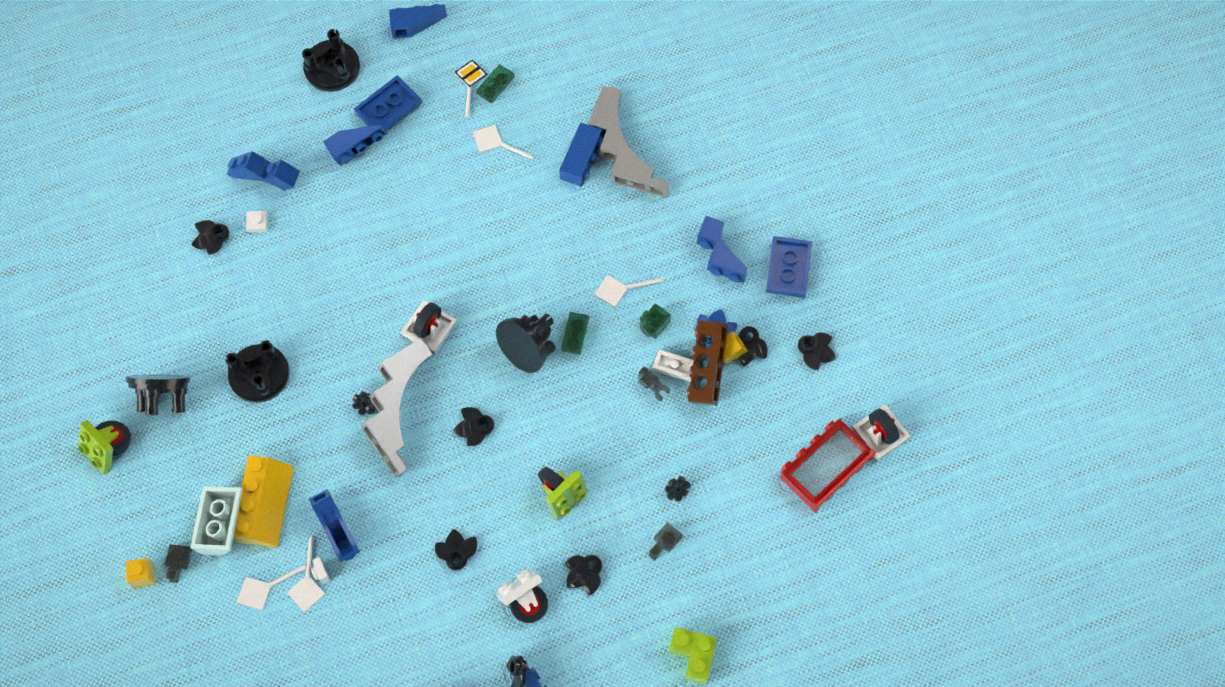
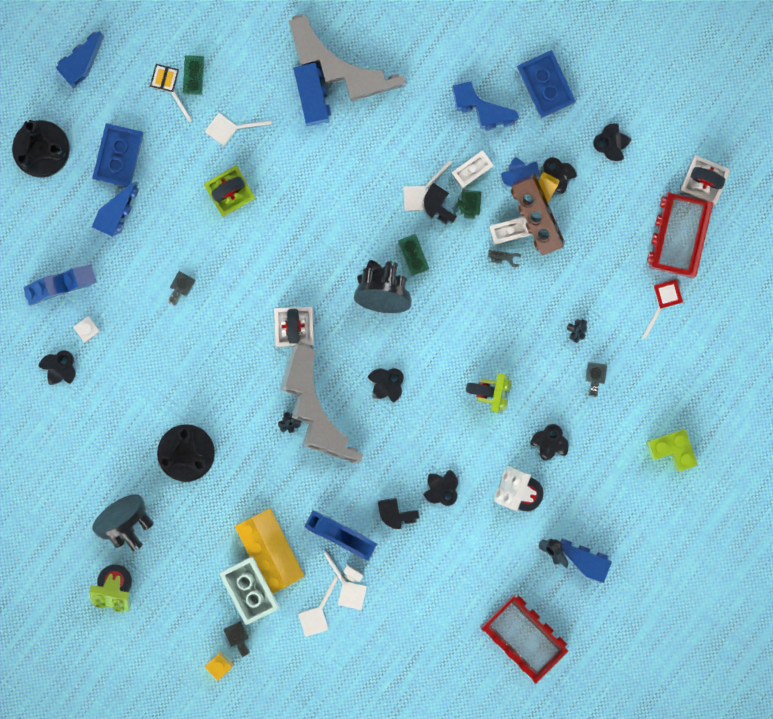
camera: 35 degrees left, 20 degrees up
none -> clear smoke plate [168,271,196,306]
none -> lime plate [204,165,256,217]
none -> black brick [378,498,419,529]
none -> black brick [423,183,457,225]
none -> white plate [451,150,494,189]
none -> piece [642,279,683,339]

